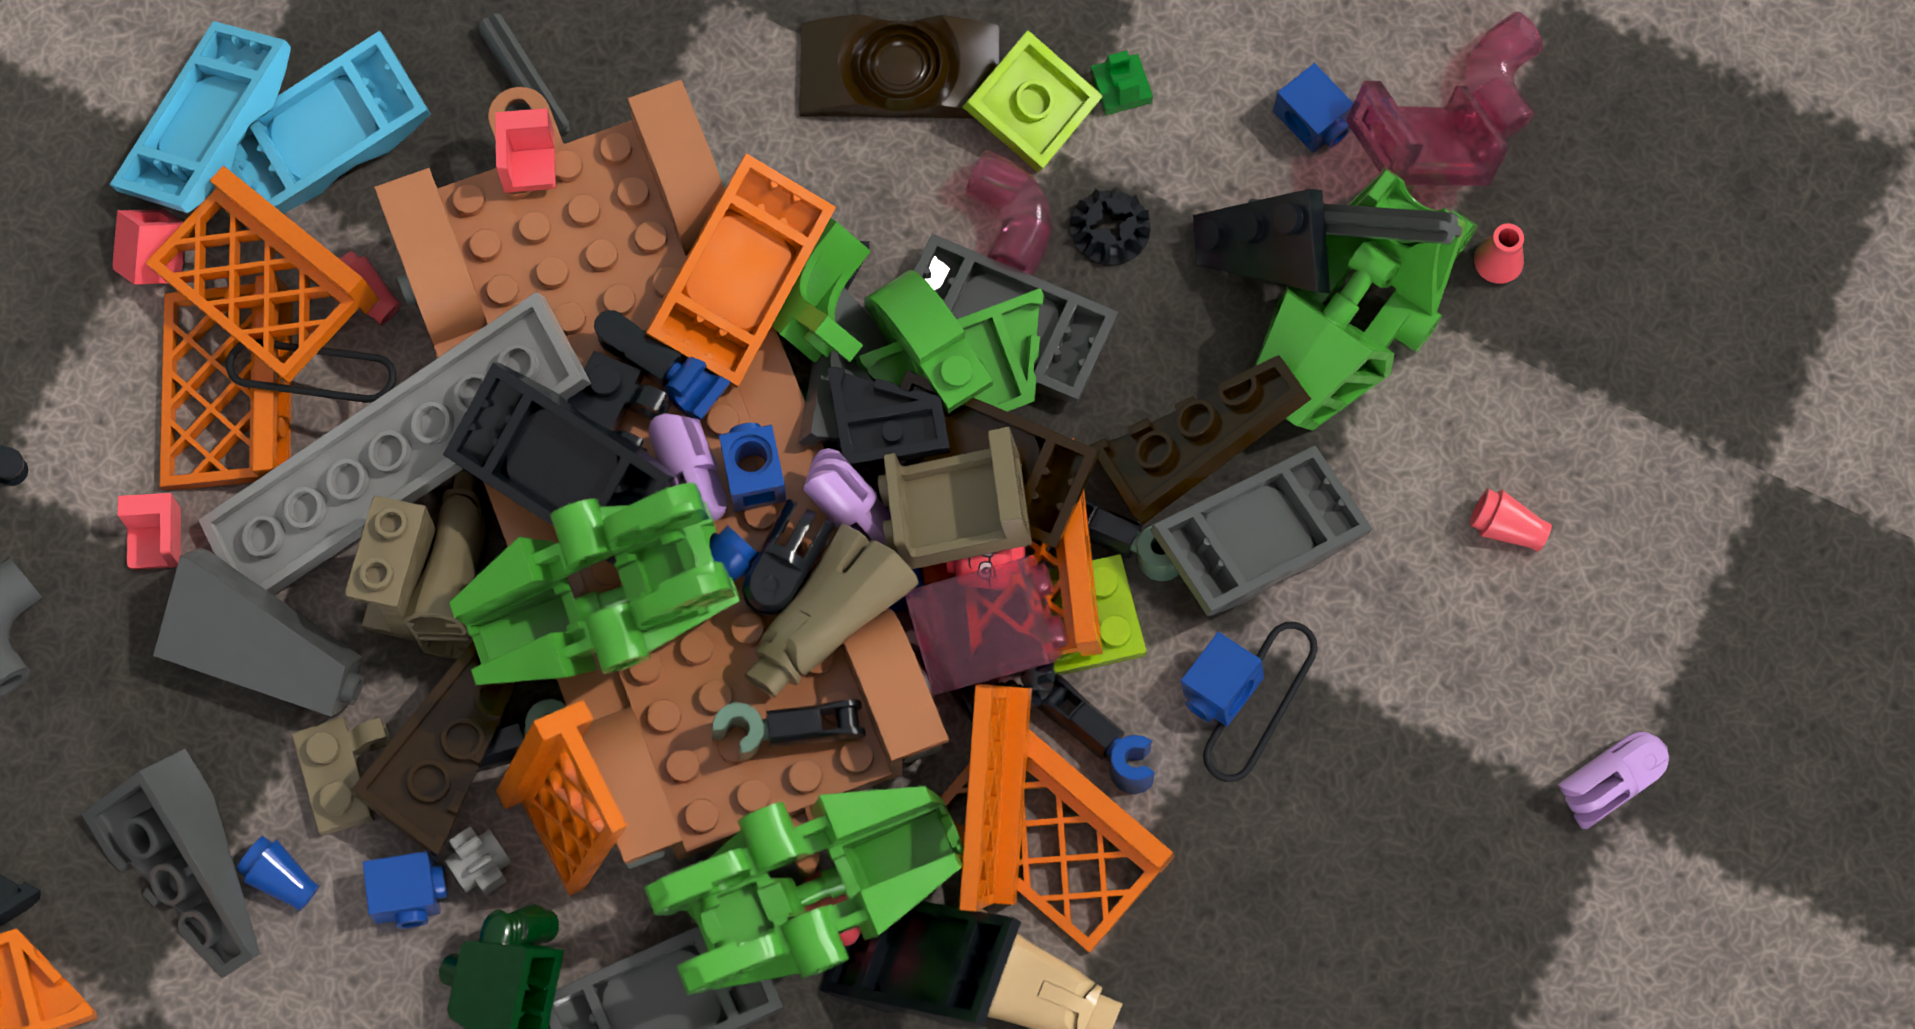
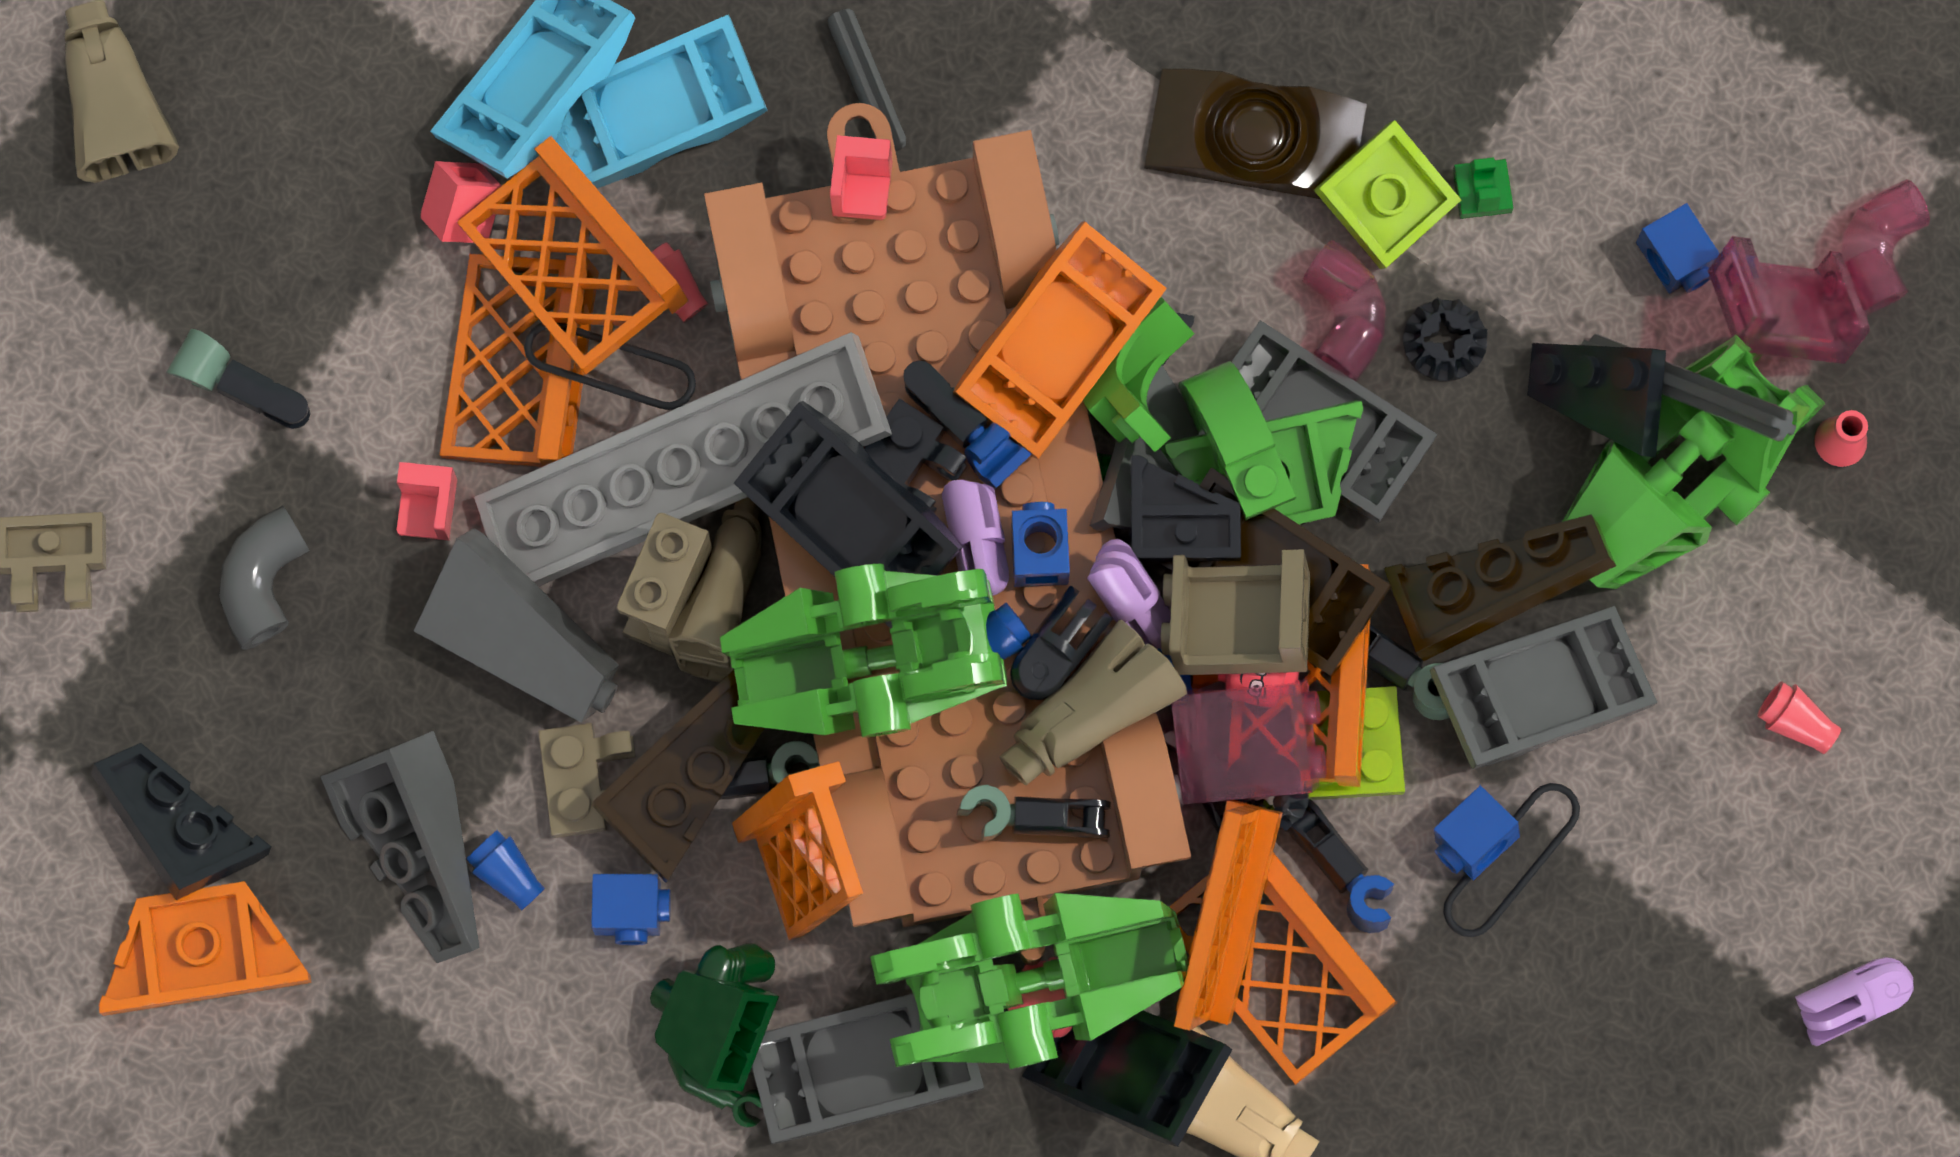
camera: 10 degrees right, 5 degrees up
light grey gear [444,826,512,896] -> none

